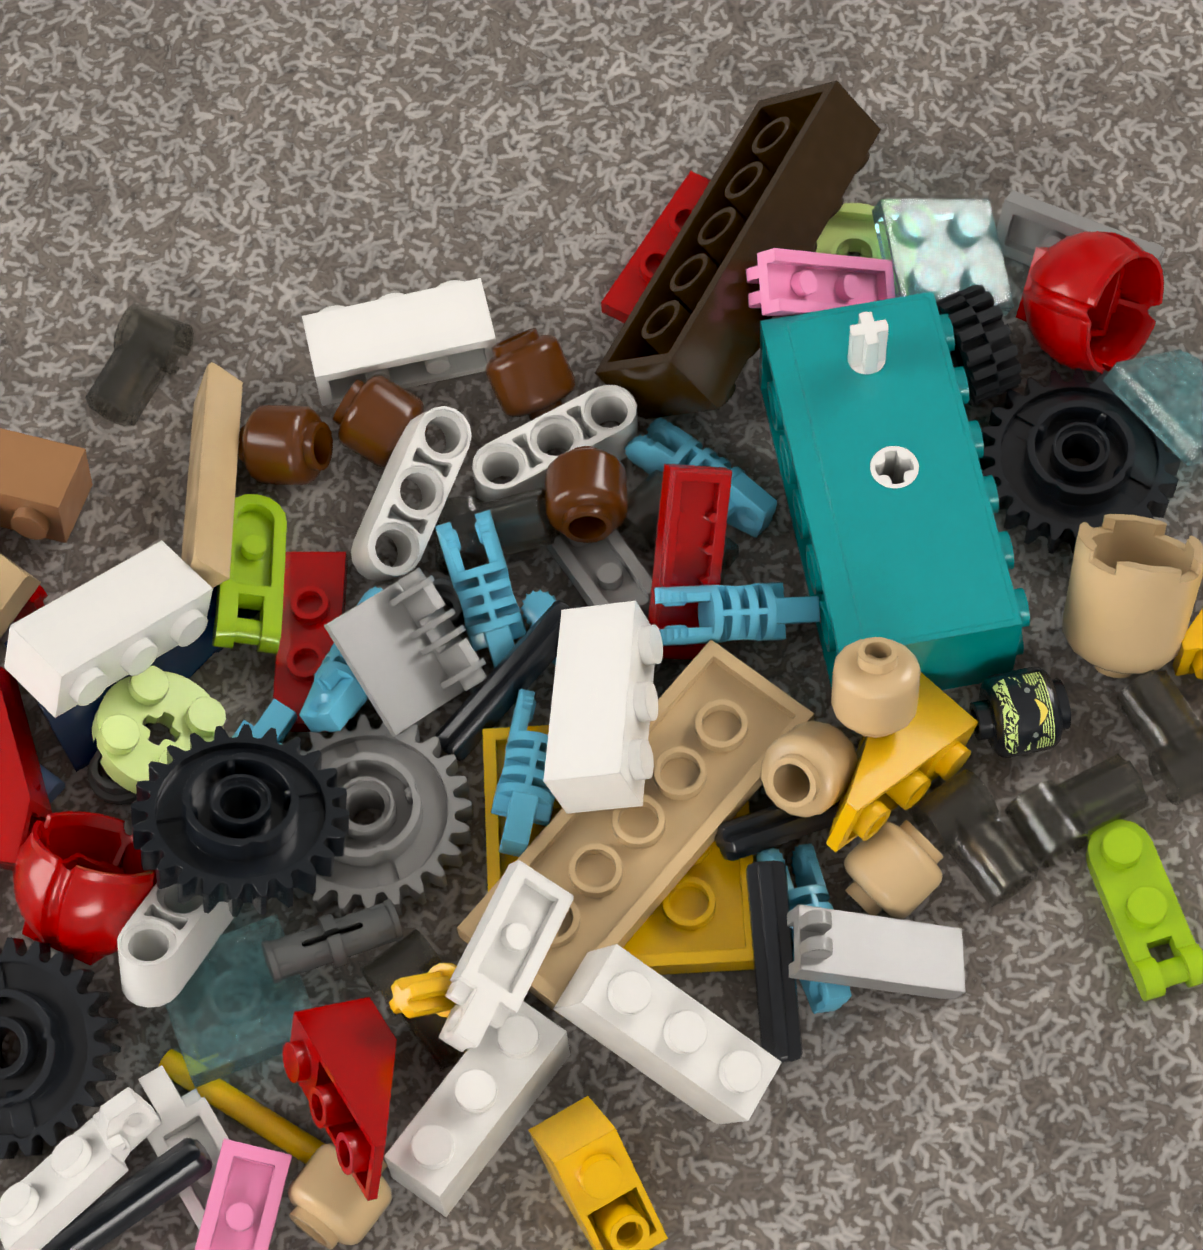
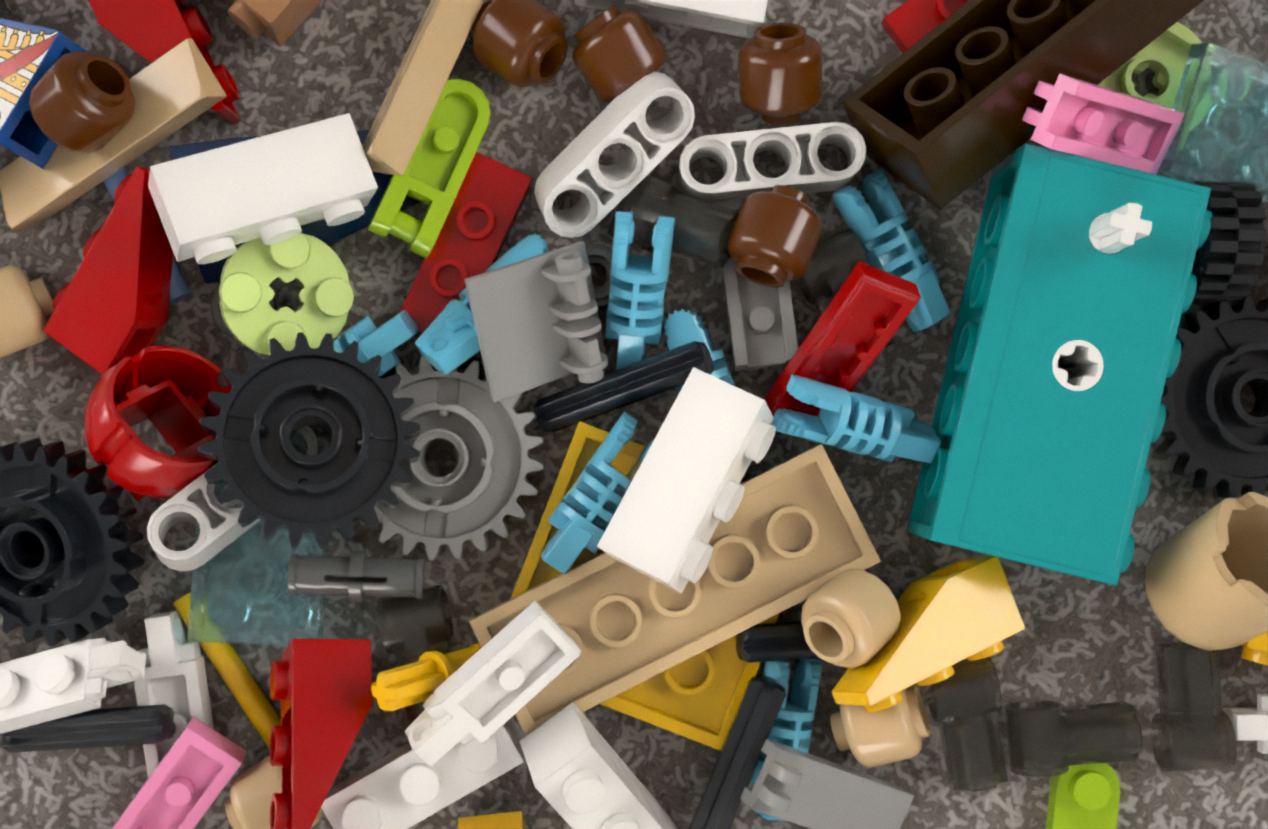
camera: 20 degrees right, 25 degrees up
tan head [831,637,921,738] -> none
black head [969,666,1071,758] -> none

